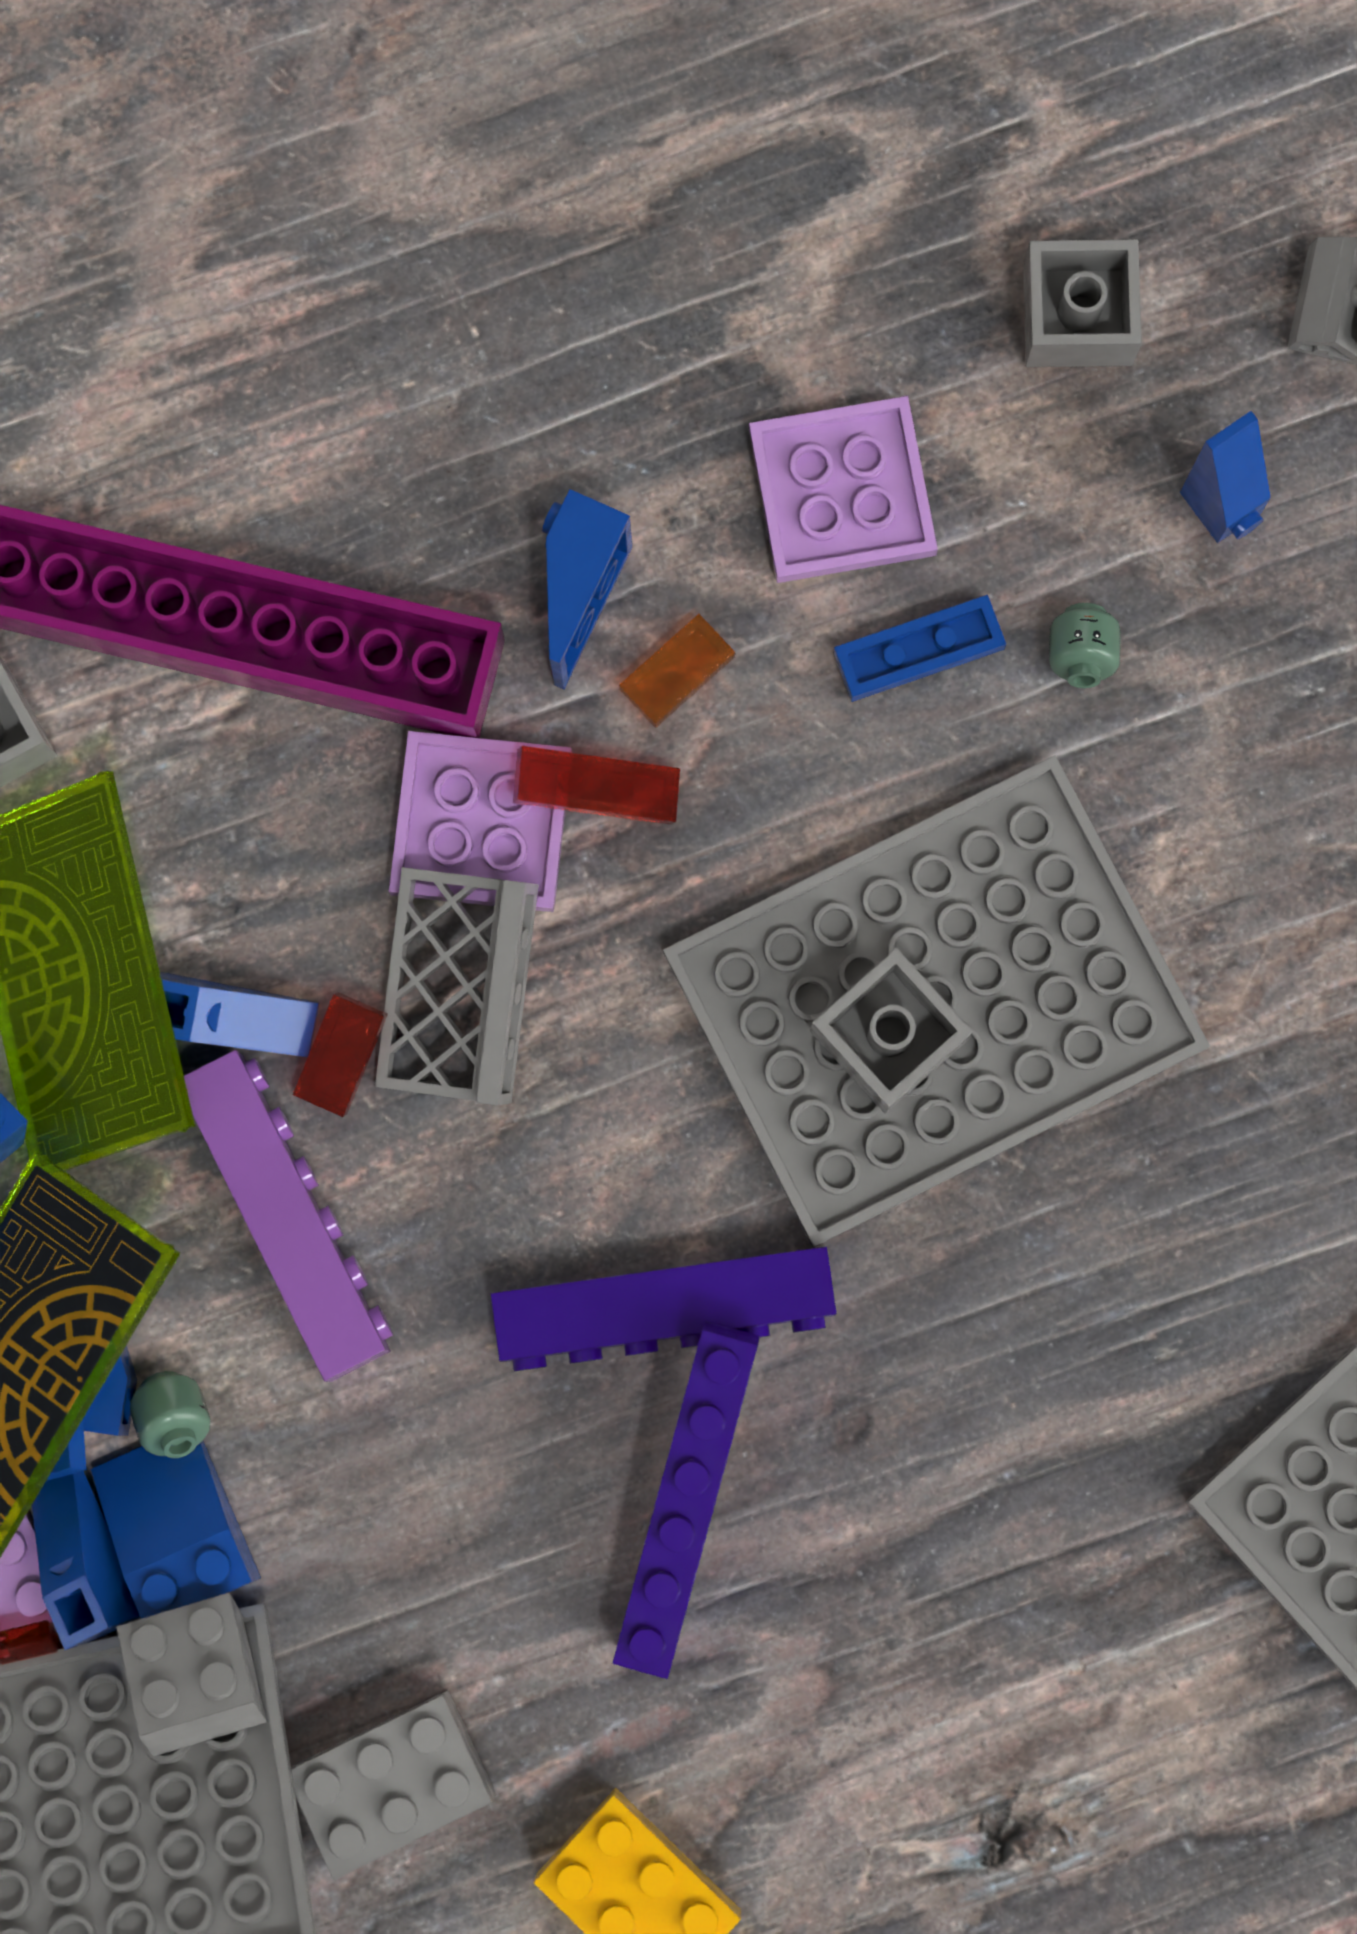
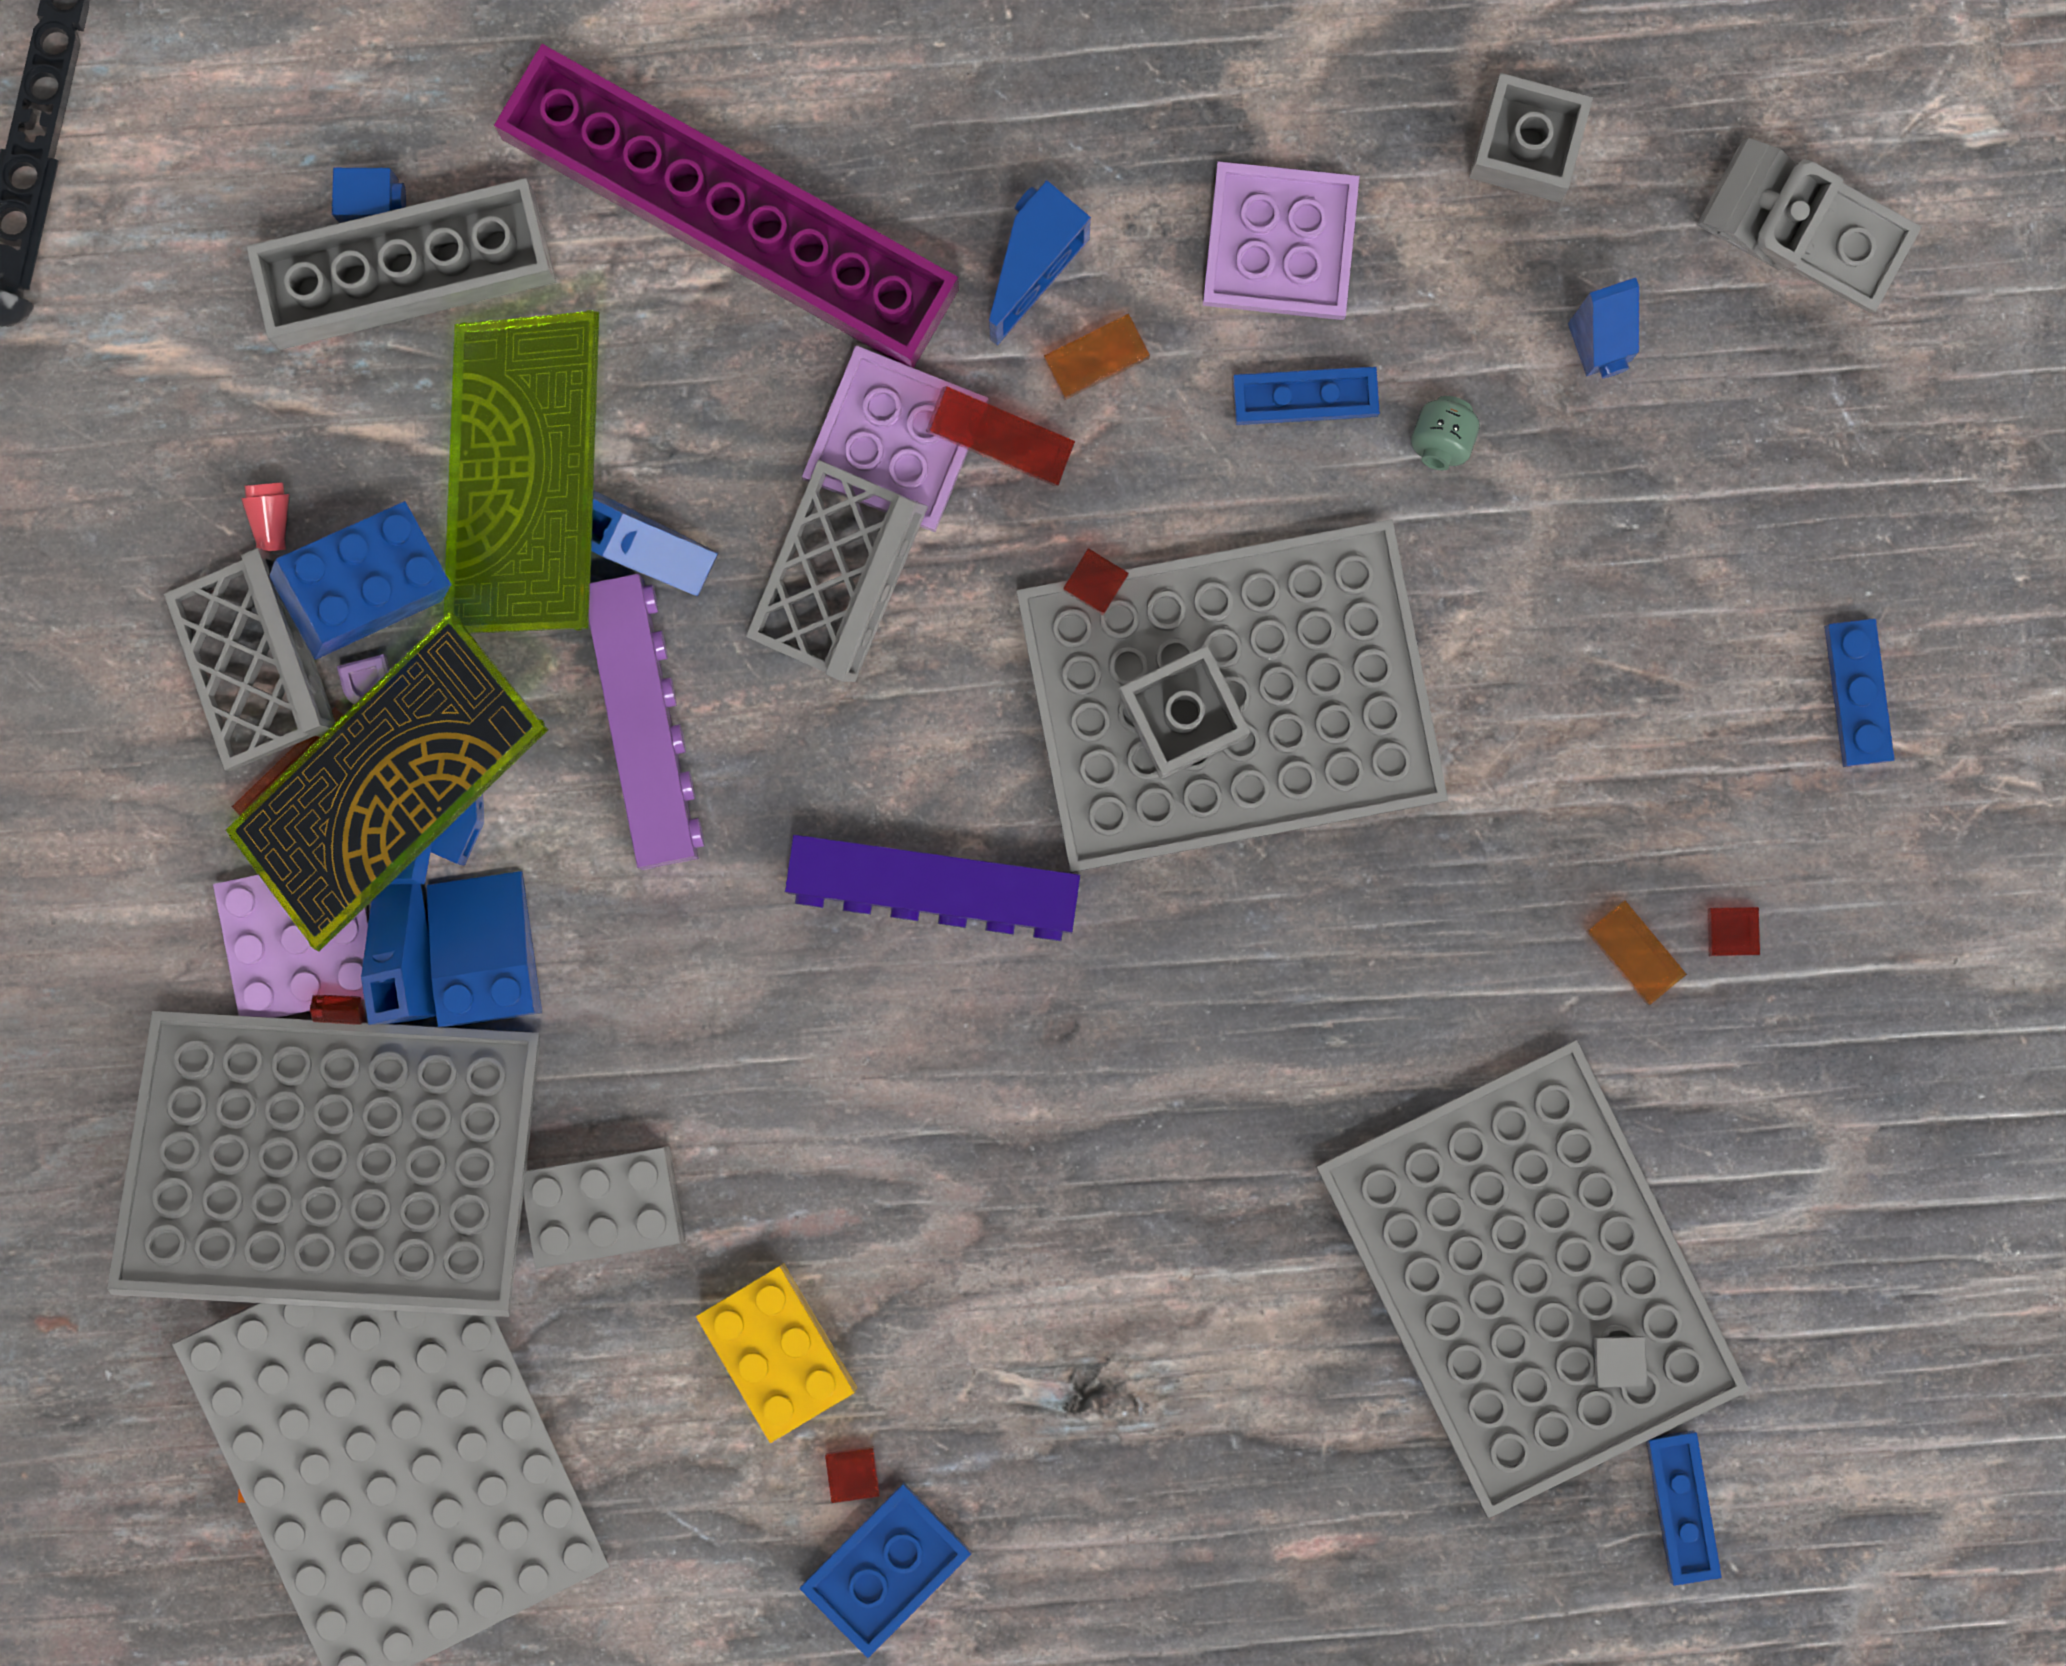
camera: 15 degrees right, 5 degrees up
light grey brick [116,1593,267,1756] -> none
sand green head [130,1371,210,1458] -> none
clear red tile [293,992,388,1117] -> none
dark purple brick [612,1321,760,1679] -> none
none -> clear red tile [1063,548,1129,616]

